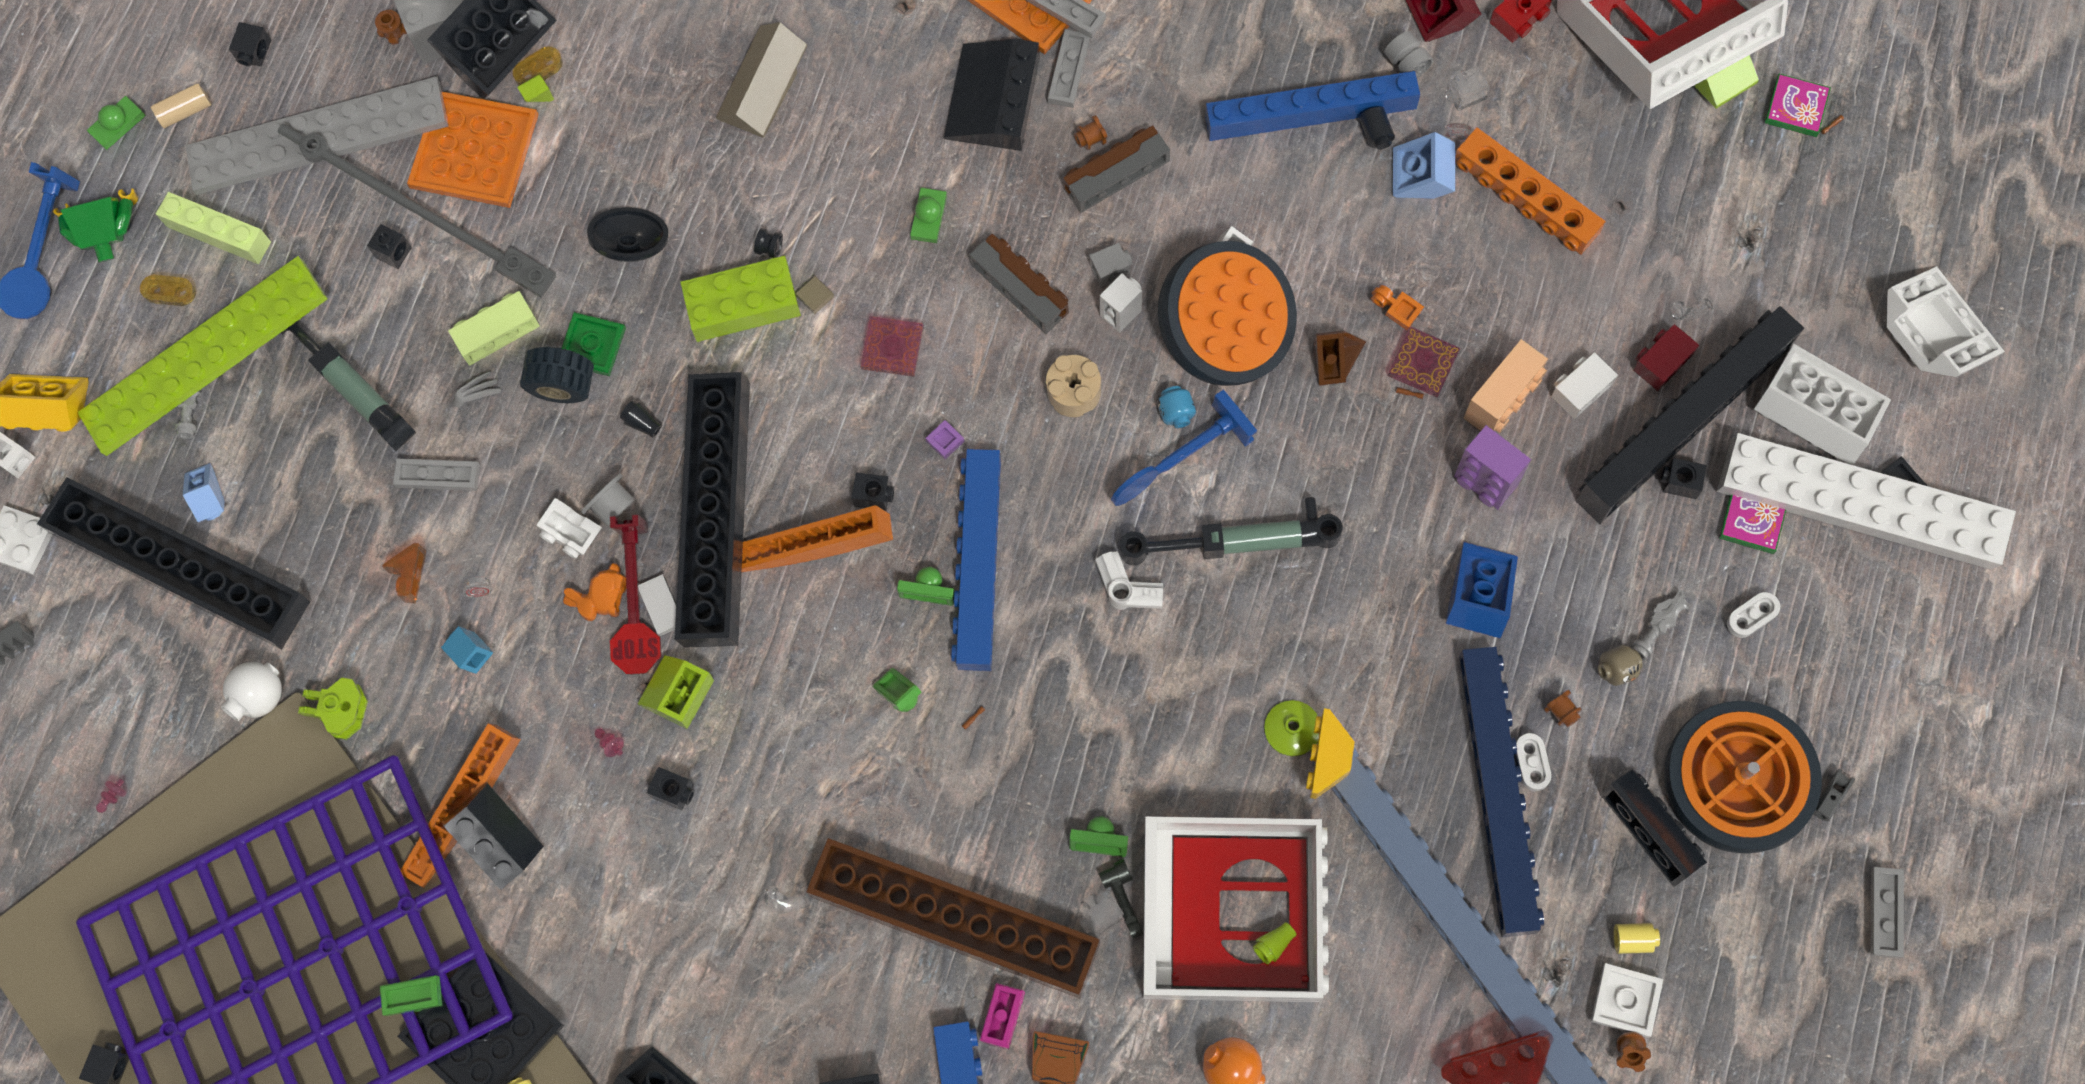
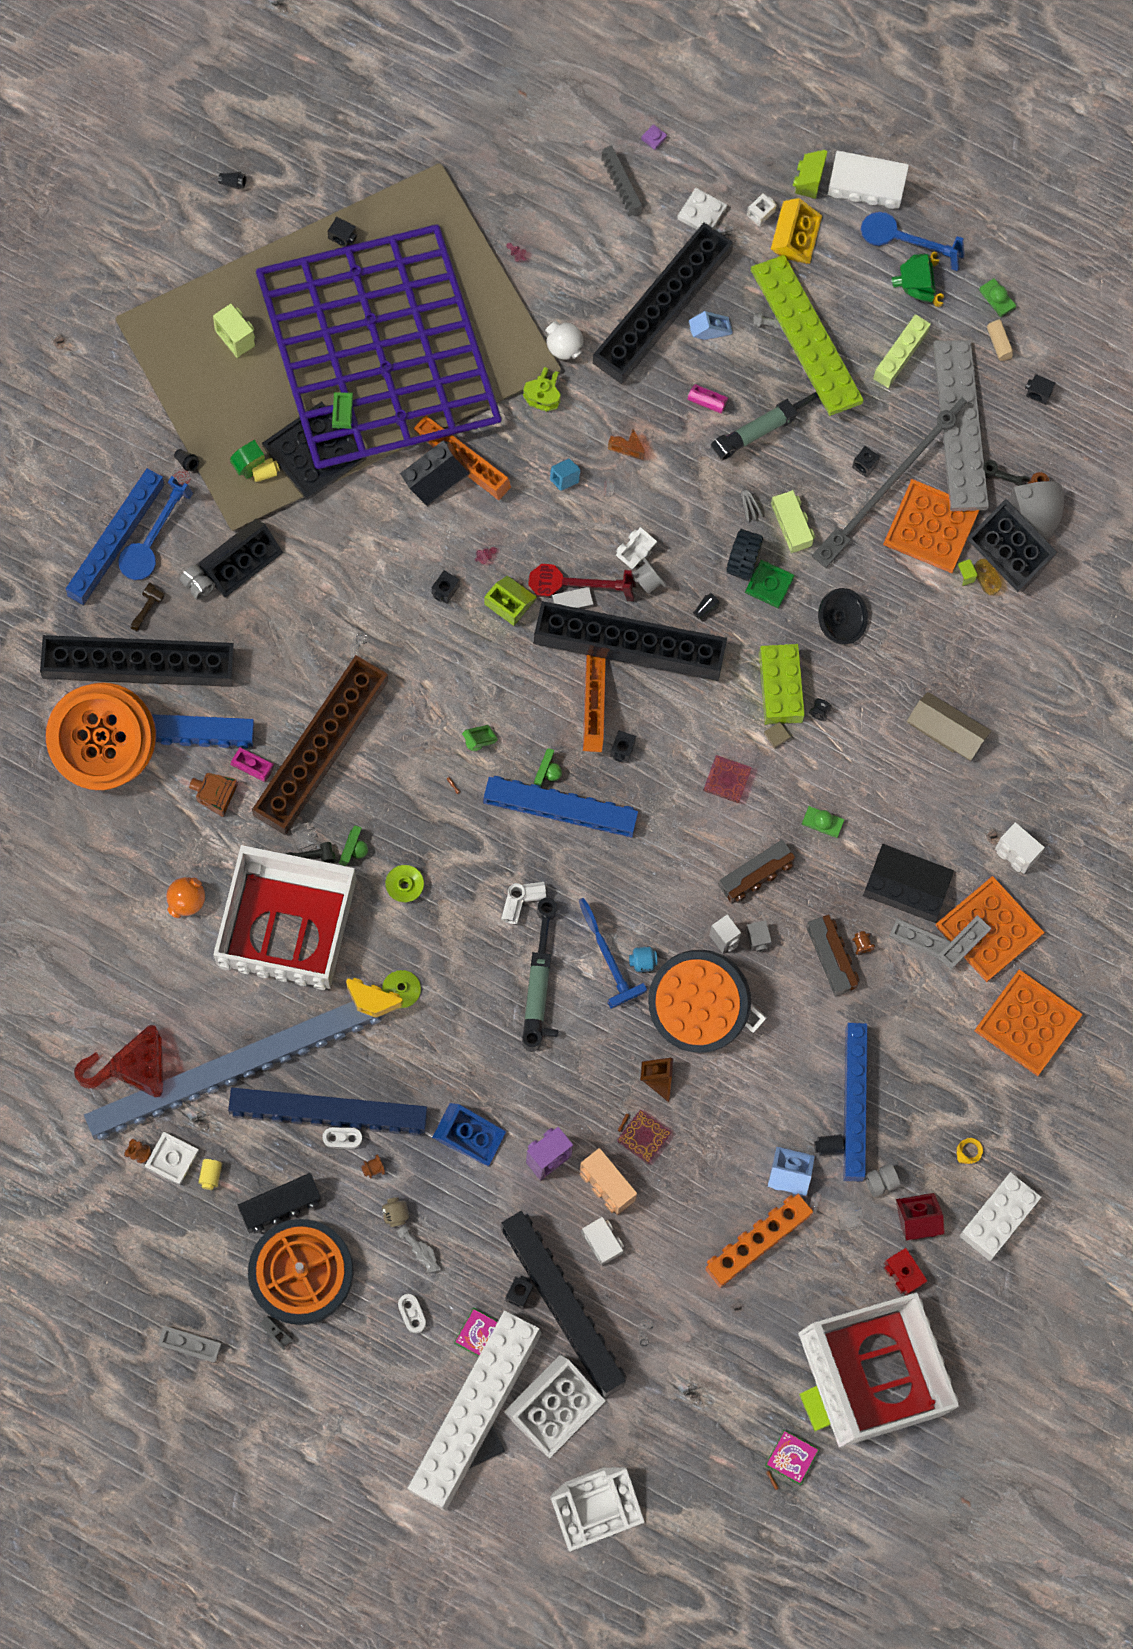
camera: 90 degrees right, 0 degrees up
clear yellow plate [140,275,196,306] -> none
light grey plate [393,458,480,491] -> none
orange animal [563,563,626,621] -> none
medium lavender plate [925,420,965,460] -> none
tan brick [1046,355,1101,417] -> none
lime cone [1253,922,1296,964] -> none
orange plate [1371,285,1424,330] -> none
dark red brick [1633,324,1699,391] -> none
none -> lime dish [385,865,424,903]
none -> dark pink brick [687,384,728,414]
none -> pearl dark grey brick [983,460,1030,486]

